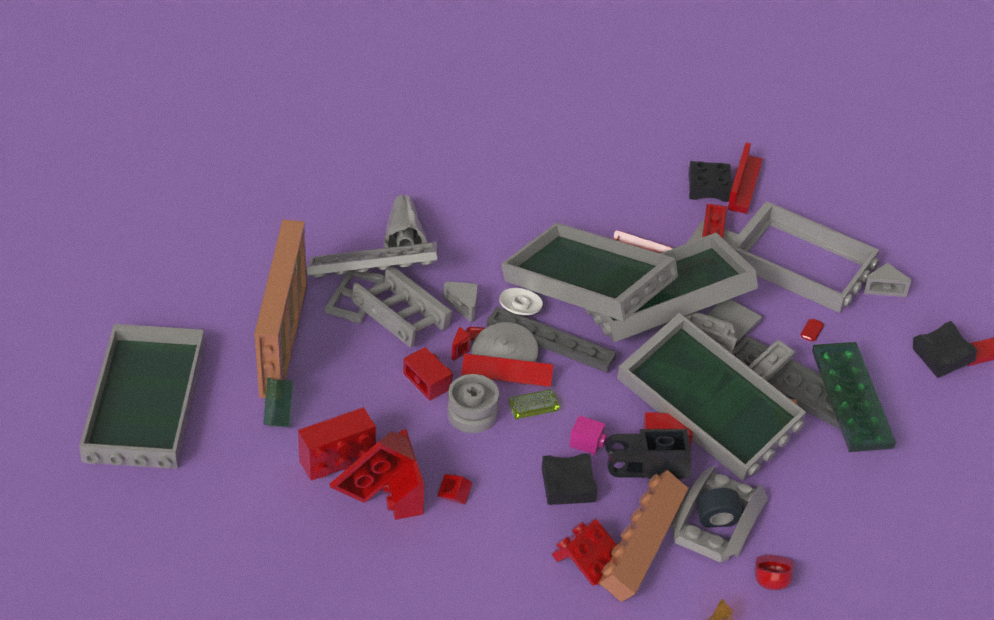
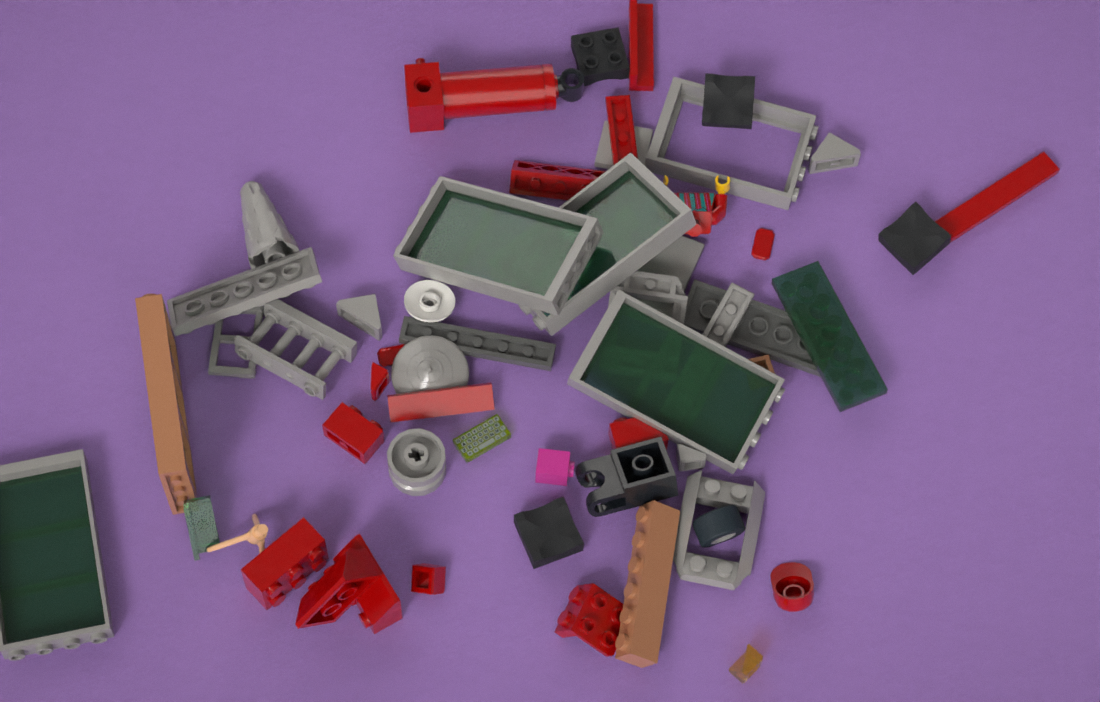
camera: 15 degrees left, 20 degrees up
none -> light nougat plant [206,514,268,554]
none -> red piece [404,58,584,133]
none -> red torso [657,175,730,237]
none -> light grey slope [676,444,707,471]
none -> black brick [702,73,755,129]

